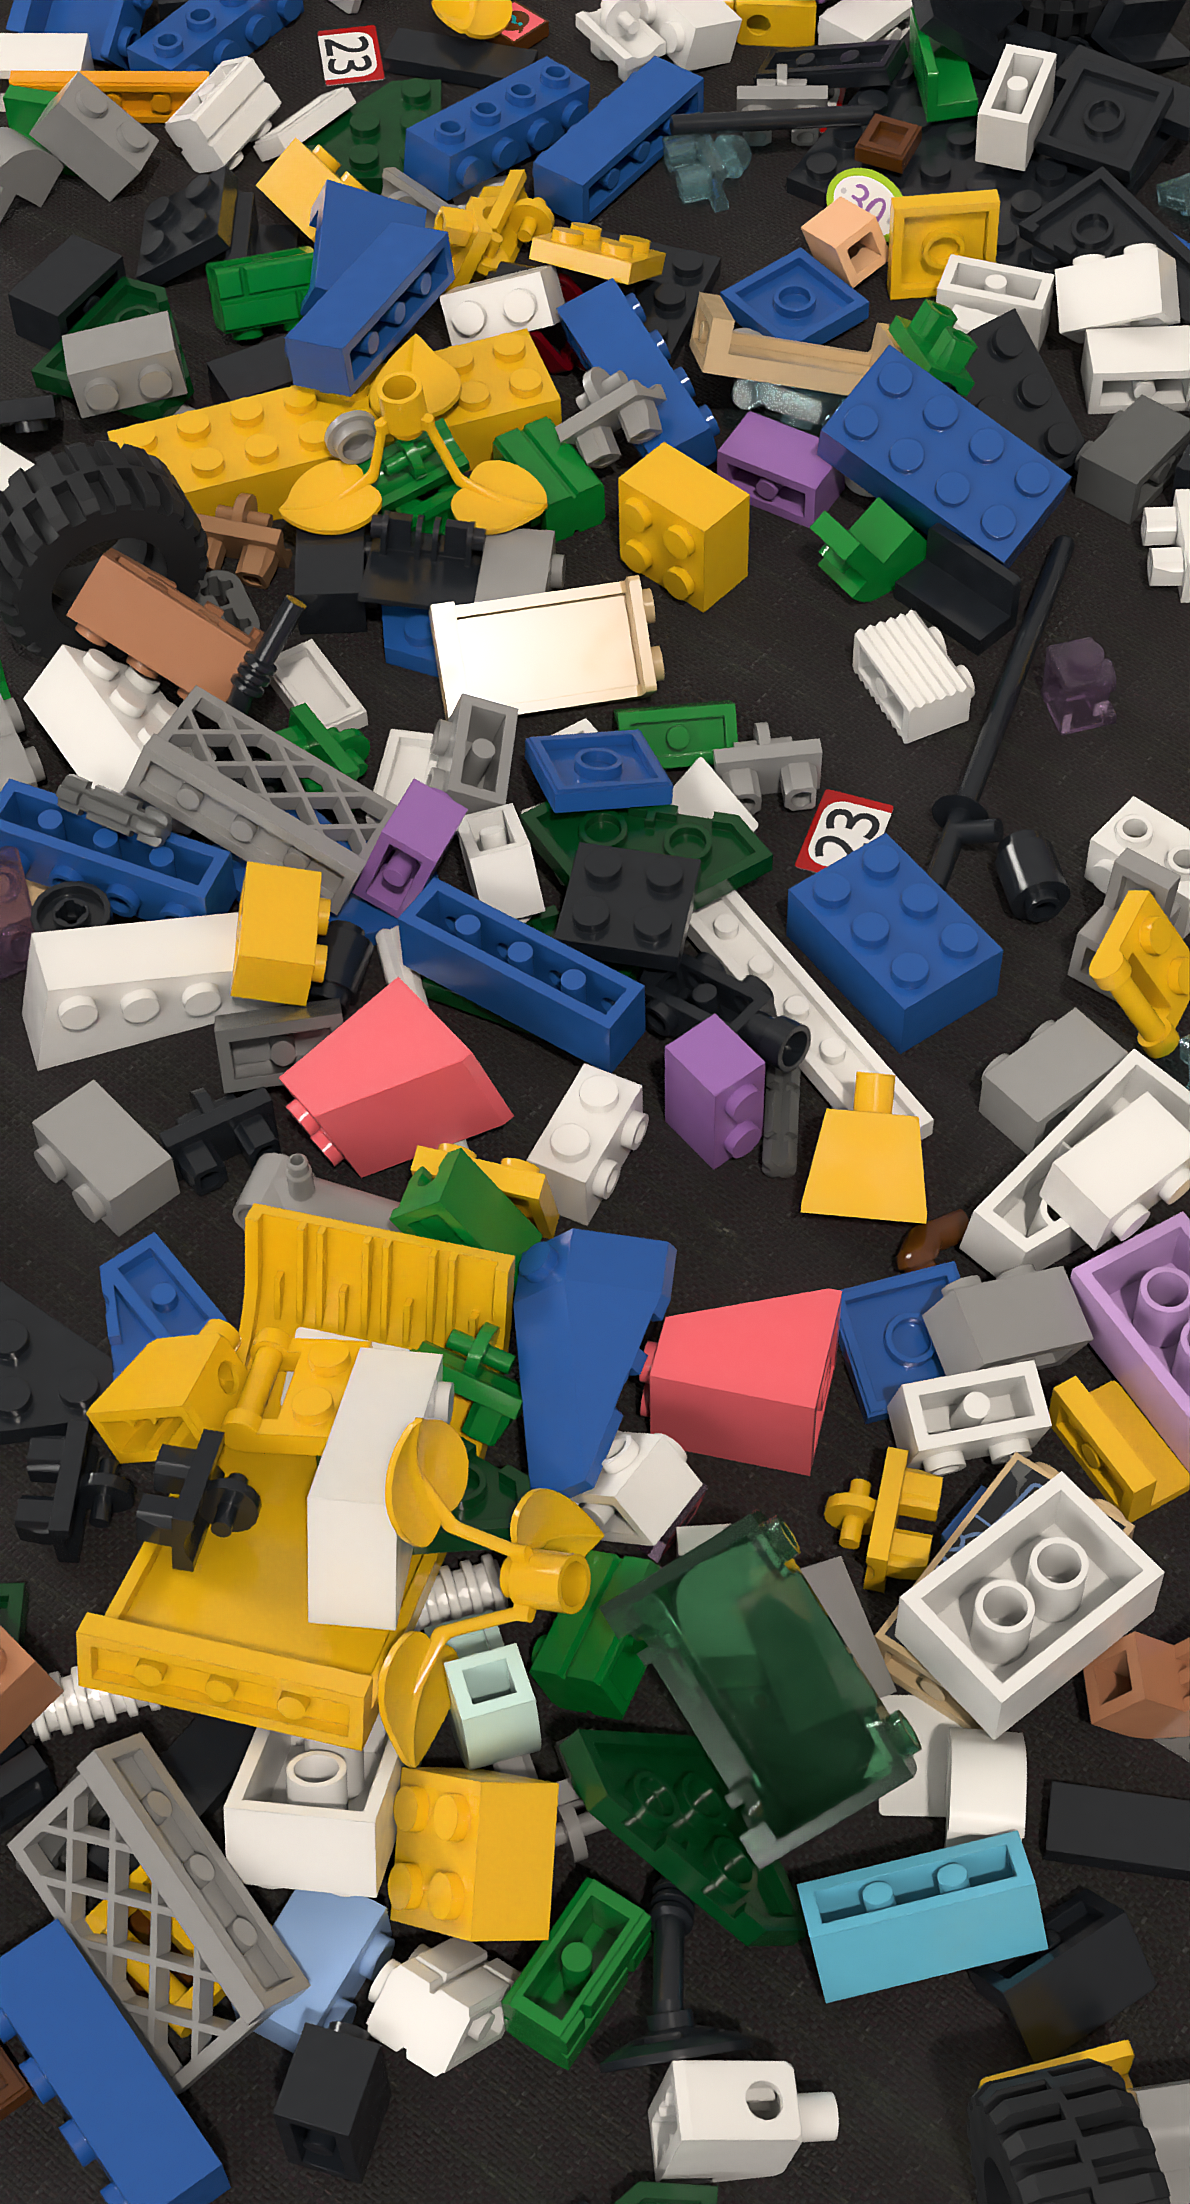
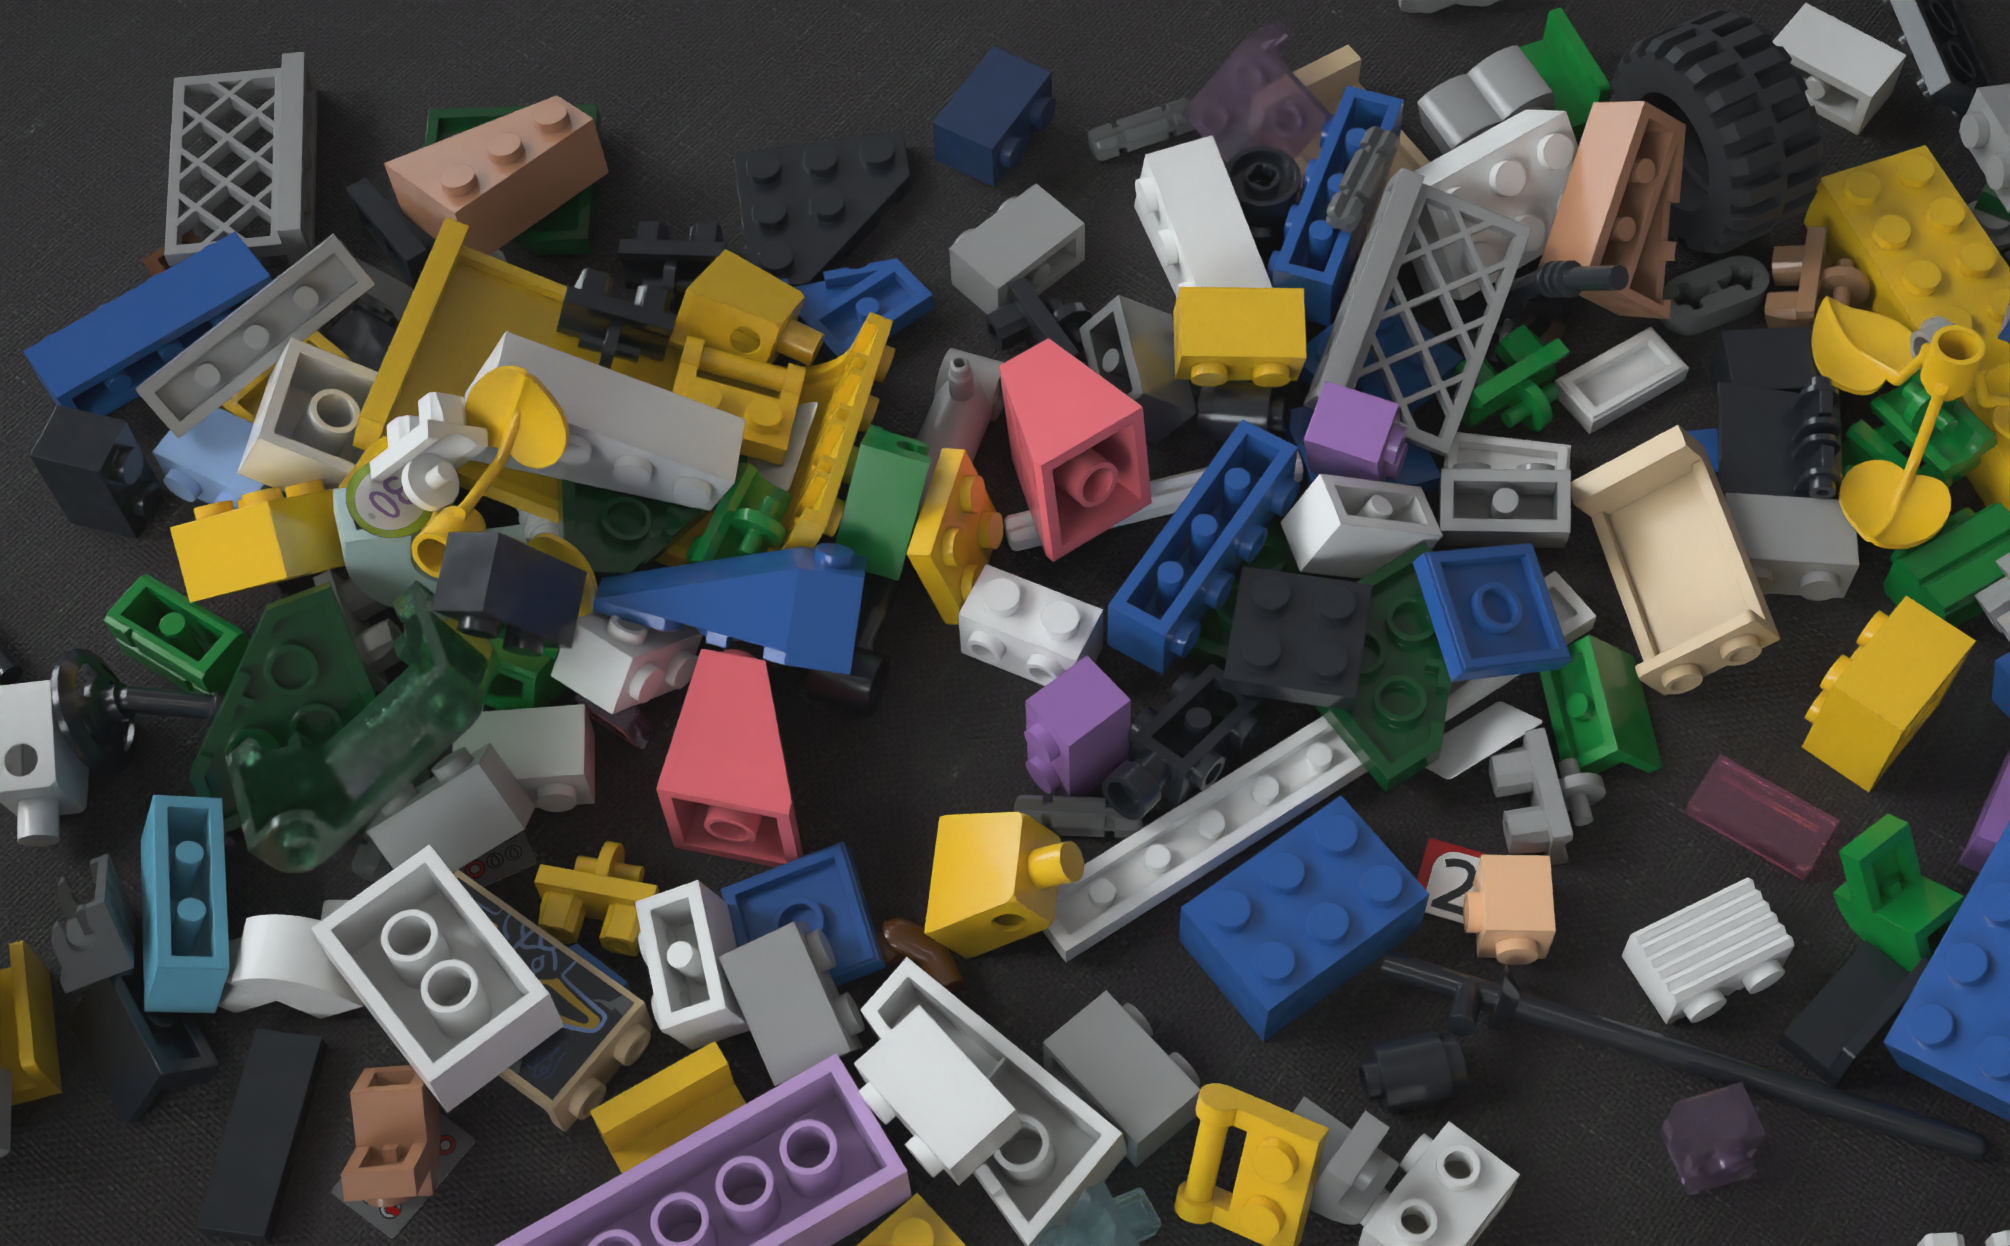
camera: 90 degrees right, 5 degrees up
white brick [366,1937,521,2077] -> none
none -> dark grey hinge [51,853,137,993]
none -> sticker [346,463,433,538]
none -> white hips [370,392,488,512]
none -> black brick [432,532,587,657]
none -> light nougat brick [1463,855,1556,965]
none -> clear pink tile [1684,754,1840,880]

